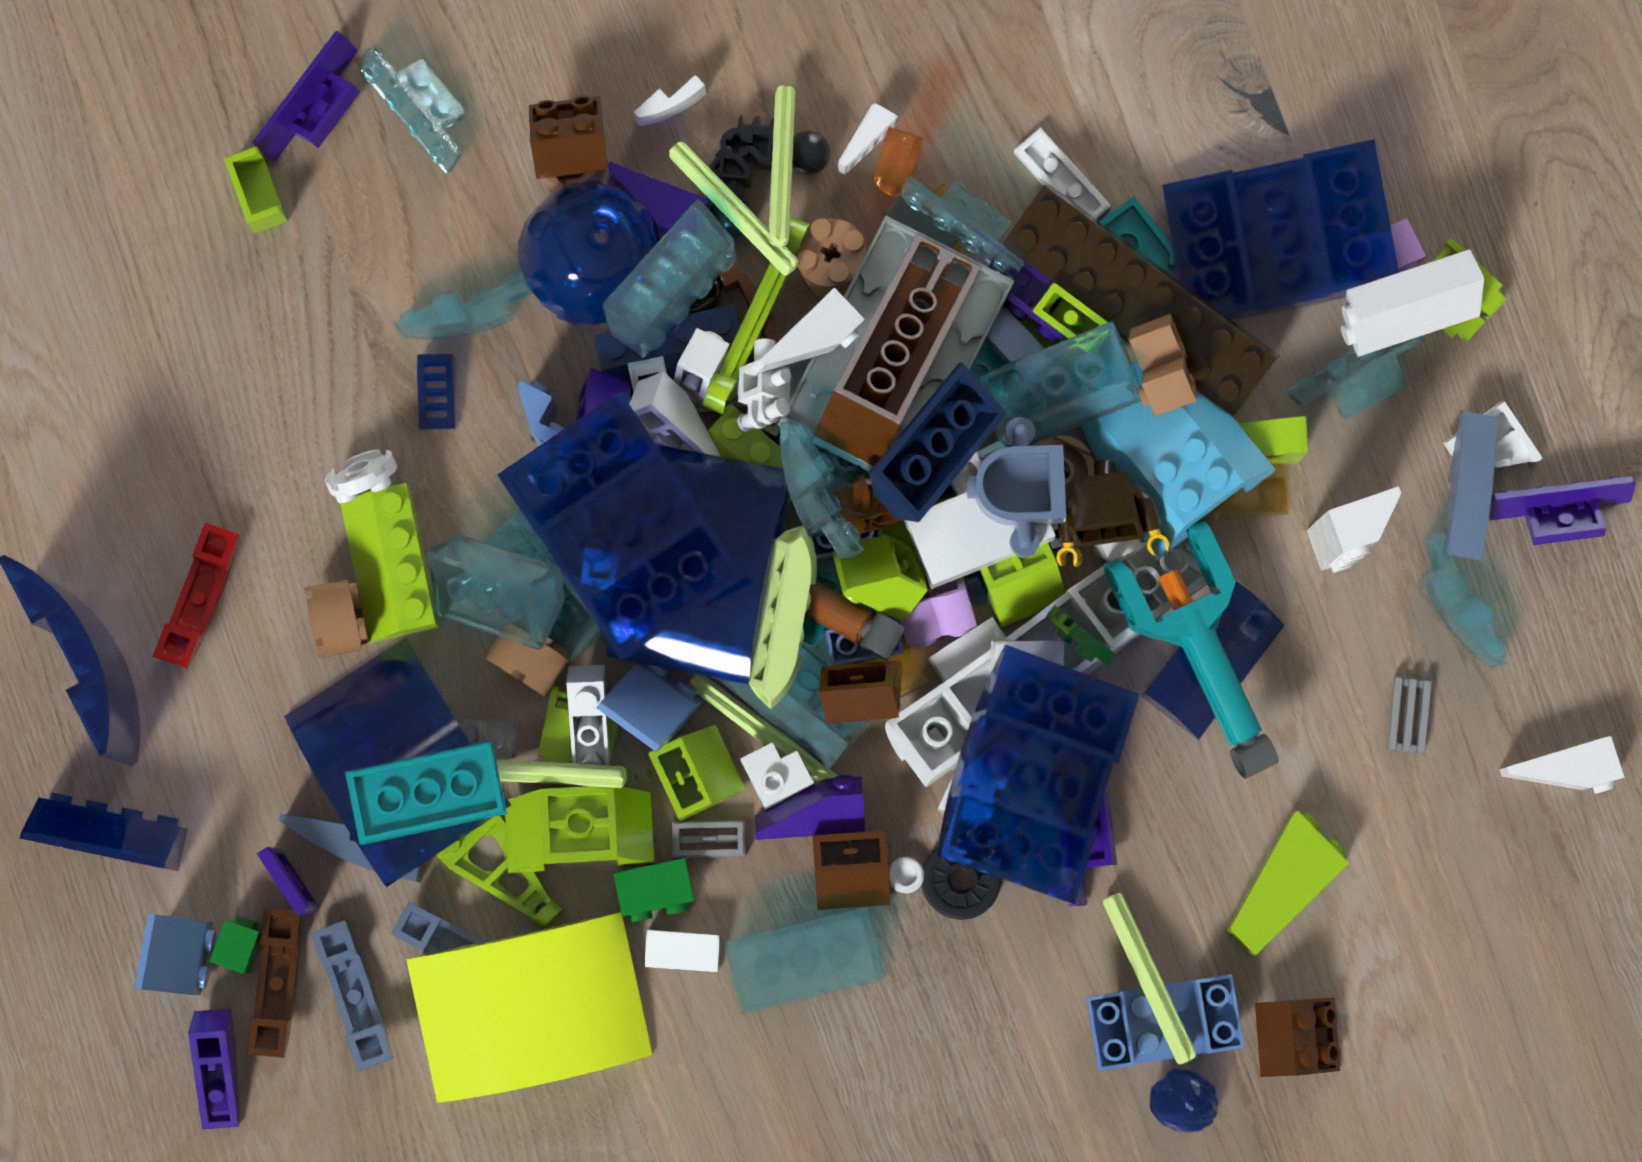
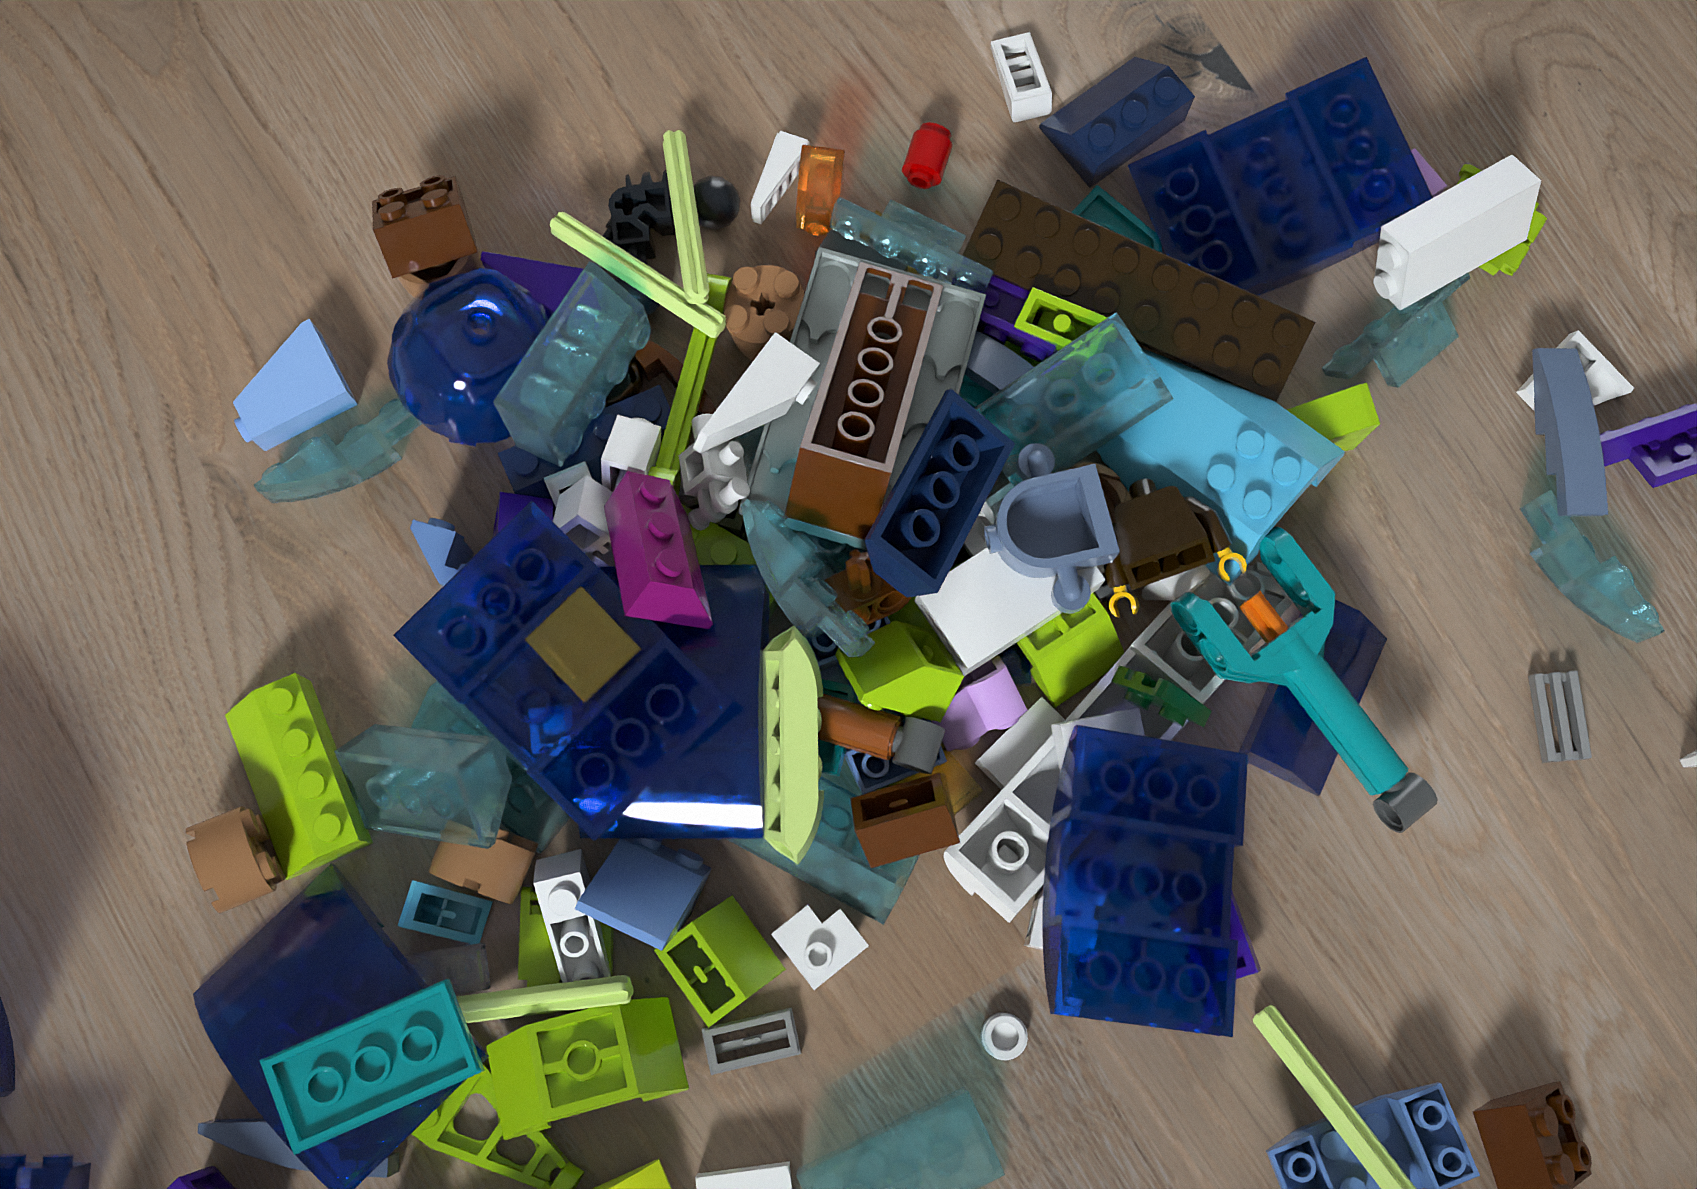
camera: 15 degrees left, 5 degrees down
red slope [152,523,240,669] -> none
lime panel [223,147,288,234] -> none
dark purple bracket [253,31,360,161] -> none
white plate [324,449,397,503] -> none
clear light blue bracket [360,47,466,174] -> none
clear blue slope [417,354,456,430] -> none
green brick [613,858,695,923] -> none
white slope [633,75,706,126] -> none
yellowish green axle [689,672,839,783] -> none
dark purple slope [755,775,865,840] -> none
reddish brown slope [812,830,891,910] -> none
black wheel [922,840,1001,920] -> none
white tile [1014,127,1111,220] -> none
medium nougat brick [1125,314,1197,416] -> none
clear yellow slope [1215,477,1288,521] -> none
lime slope [1225,811,1350,956] -> none
white slope [1307,486,1401,573] -> none
none -> light blue slope [233,319,358,451]
none -> medium azure slope [398,880,493,946]
none -> clear yellow piece [525,587,641,702]
none -> magenta slope [604,471,713,629]
none -> red brick [902,122,953,189]
none -> white slope [991,32,1052,122]
none -> dark blue slope [1039,57,1195,188]

